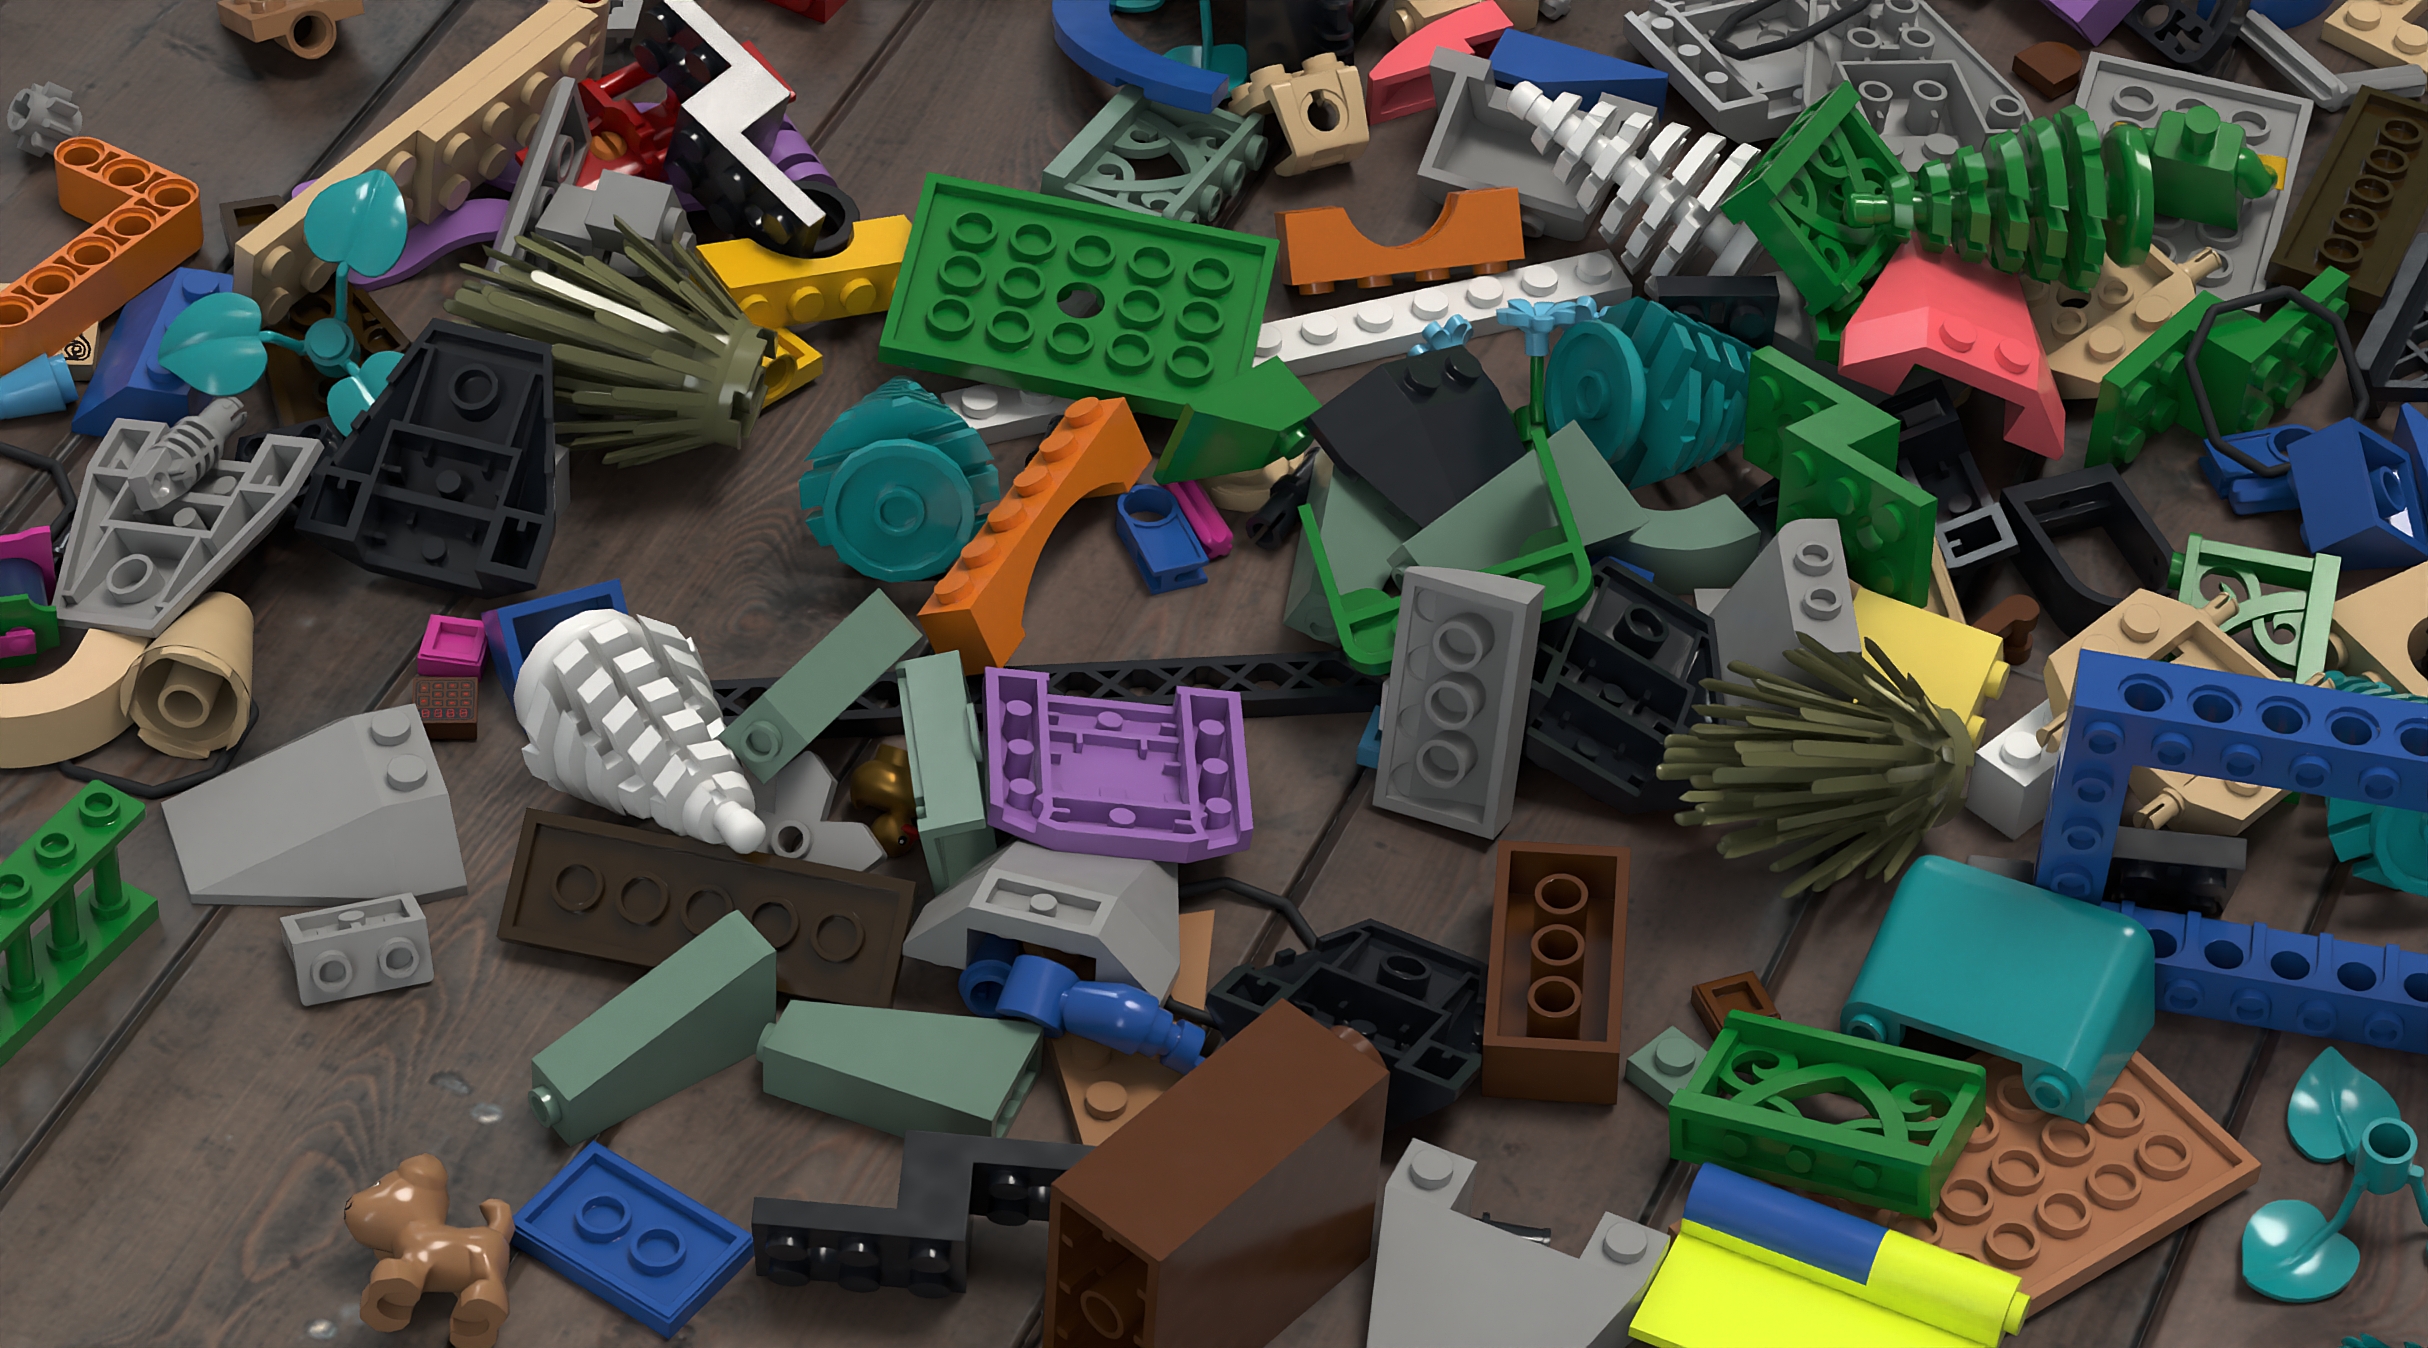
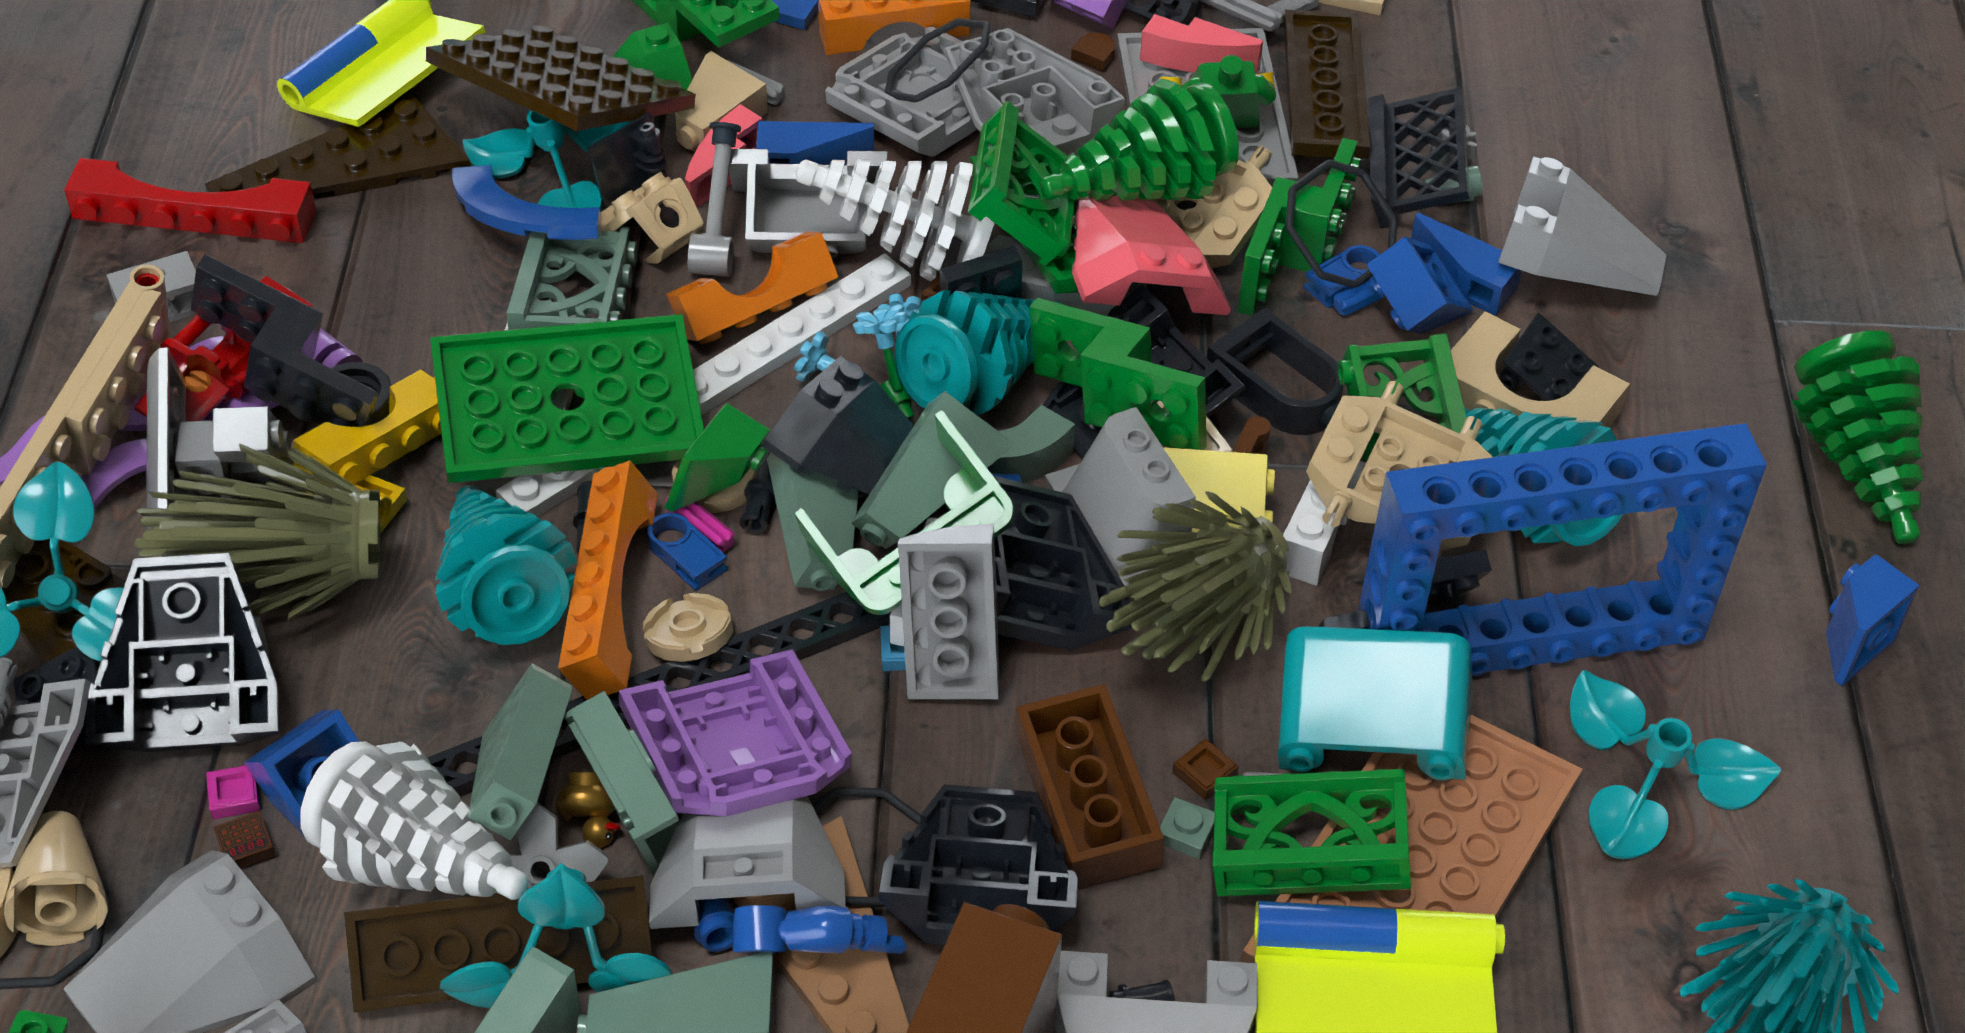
camera: 20 degrees left, 5 degrees up
none -> teal plant [440,863,673,1008]
none -> tan tile [643,593,733,662]
none -> light grey piece [688,122,741,277]
none -> coral slope [1140,14,1264,74]

